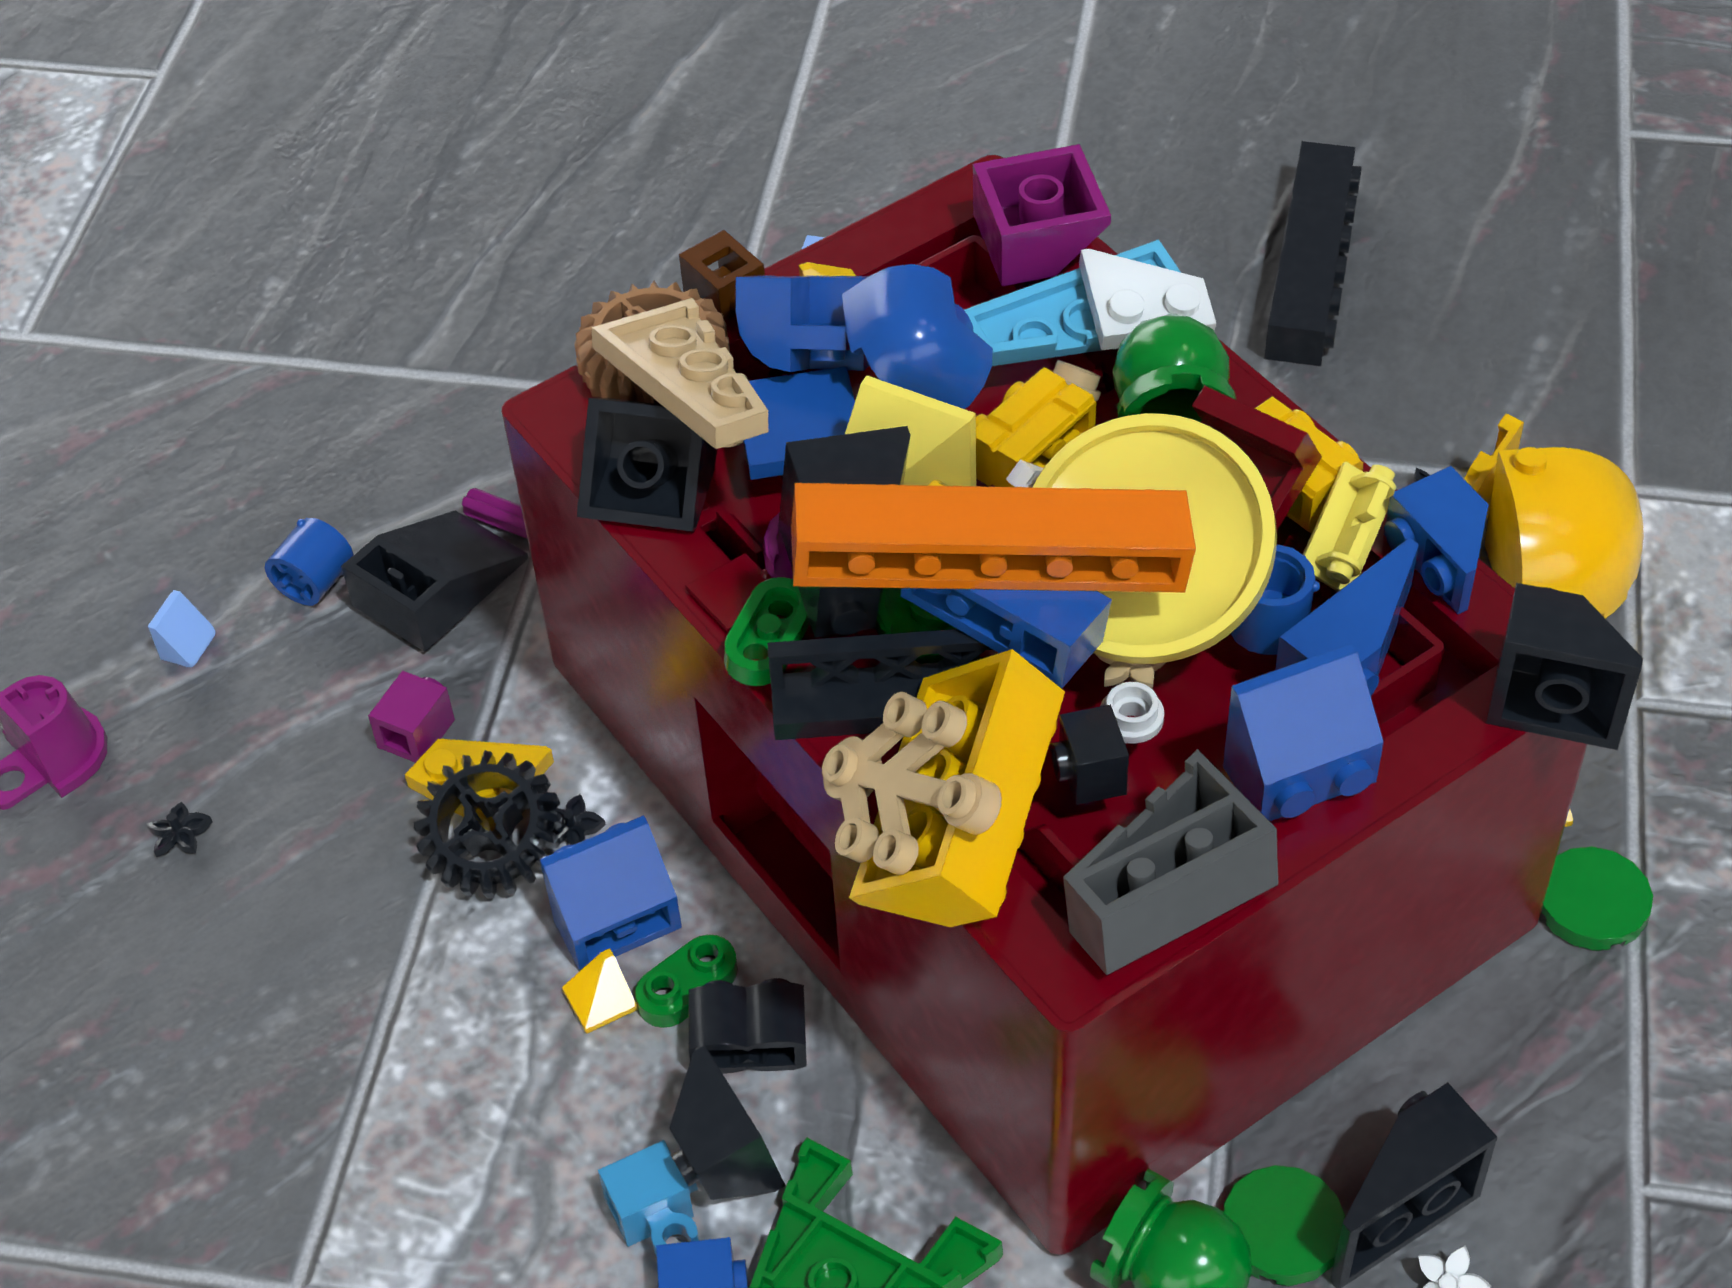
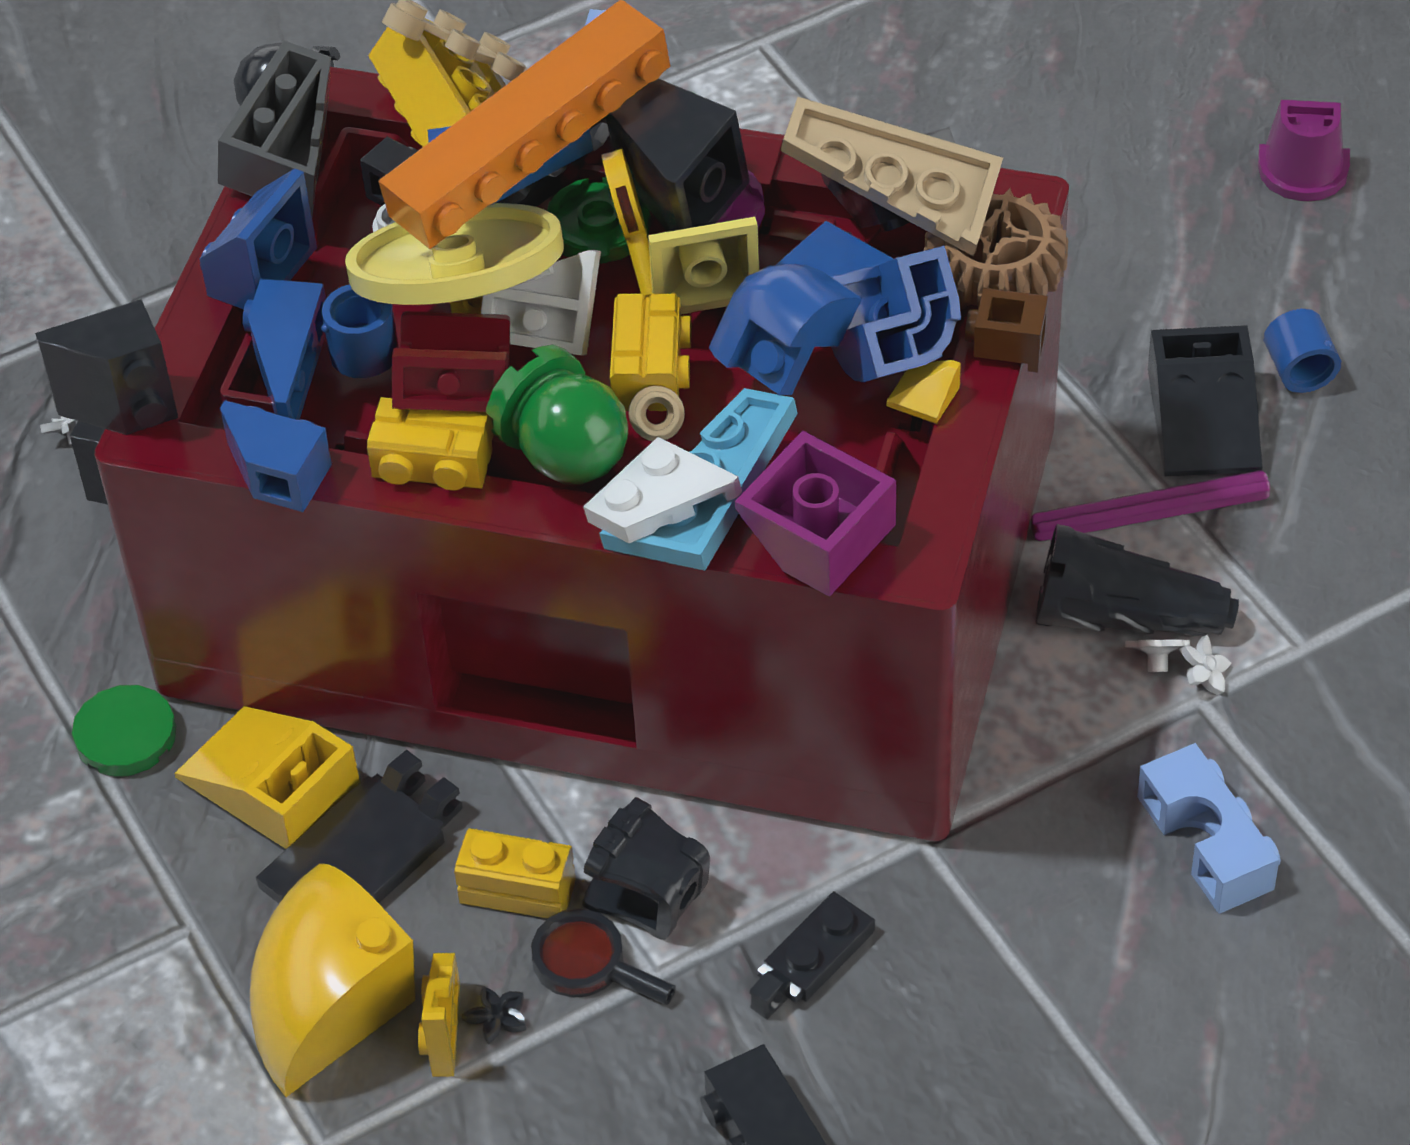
camera: 140 degrees right, 0 degrees up
black plant [147,802,213,857] -> none
light blue slope [148,590,216,667] -> none
magenta brick [368,670,455,763] -> none
light yellow hinge [1303,461,1396,592] -> none

